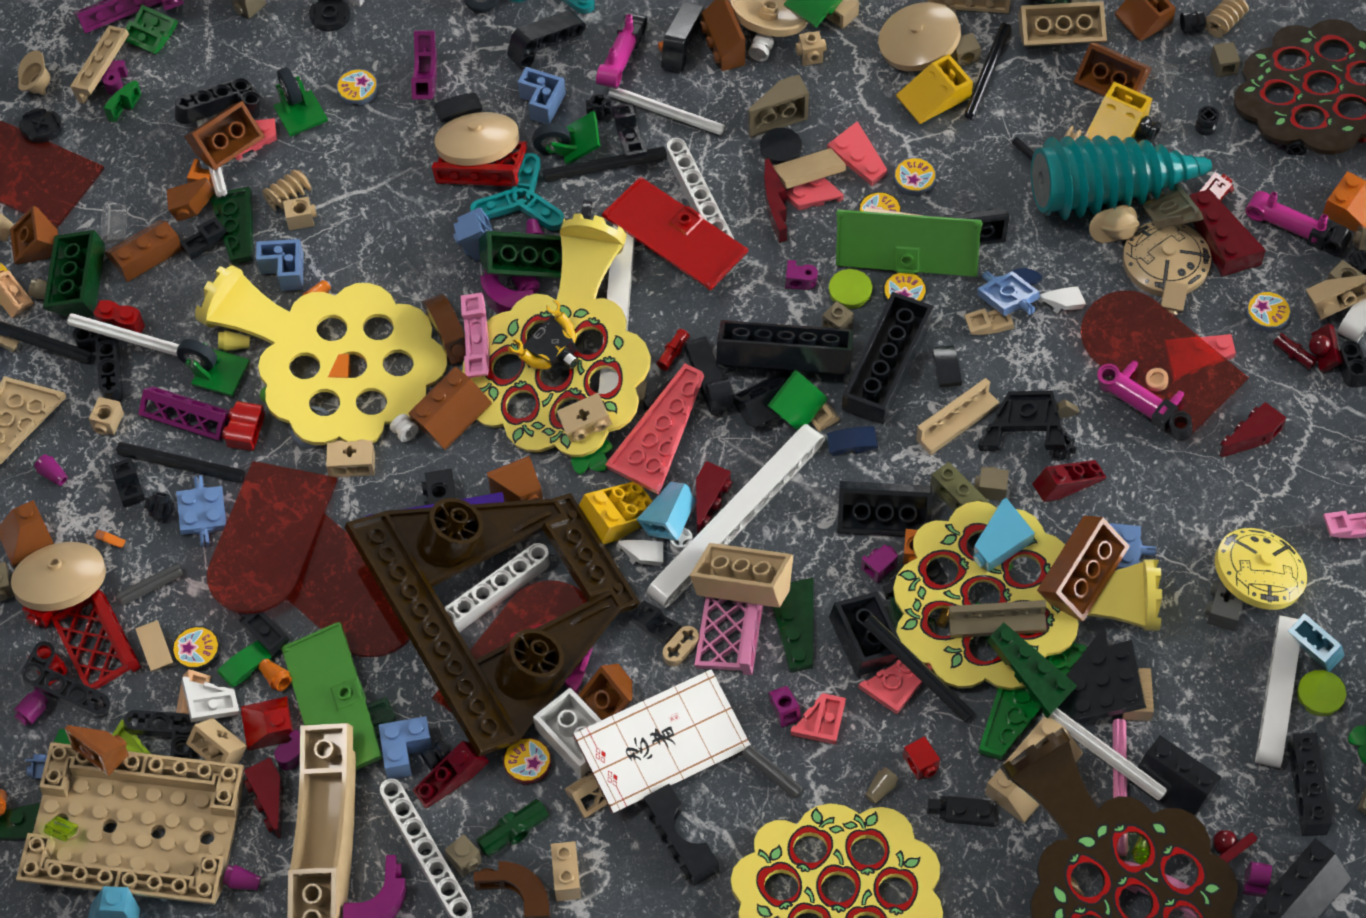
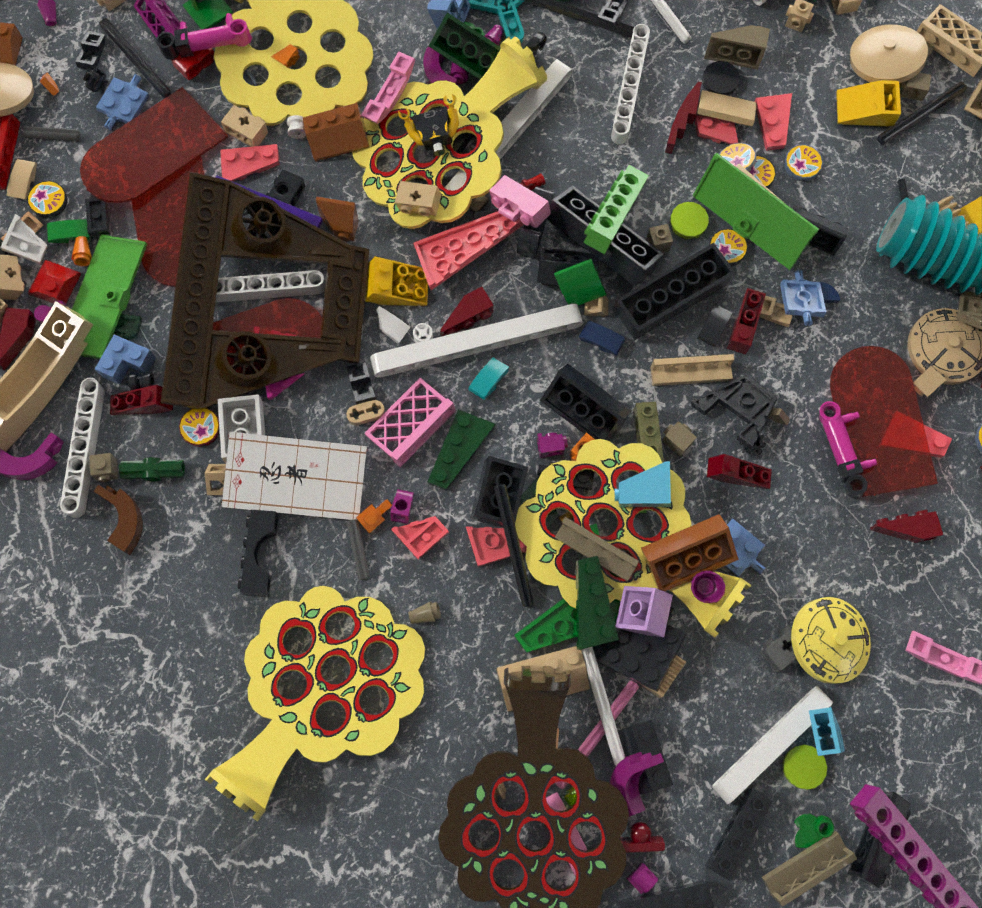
camera: 30 degrees right, 15 degrees up
reddish brown arch [421,293,466,365] -> none
tan brick [551,841,581,901] -> none
green plate [571,439,613,475] -> none
dark orange slope [578,664,632,720] -> none
red door [602,177,748,291] -> none
medium azure slope [637,482,696,541] -> none
tan slope [690,543,793,608] -> none
magenta leg [785,260,818,290] -> none
red brick [903,736,940,780] -> none
black hinge [927,796,996,827] -> none
white slope [1037,287,1086,314] -> none
tan piece [1089,205,1140,243] -> none
light nougat tile [1146,368,1168,392] -> none
none -> dark pink piece [156,13,252,60]
none -> coral wing [220,144,280,182]
none -> orange plate [356,499,392,533]
none -> teal slope [468,357,509,400]
none -> bright pink piece [489,175,551,228]
none -> bright green brick [584,165,649,254]
none -> magenta arch [610,752,664,817]
none -> lavender slope [616,586,673,637]
none -> magenta hair [691,570,726,603]
none -> tile [720,143,756,172]
none -> dark red slope [727,288,766,355]

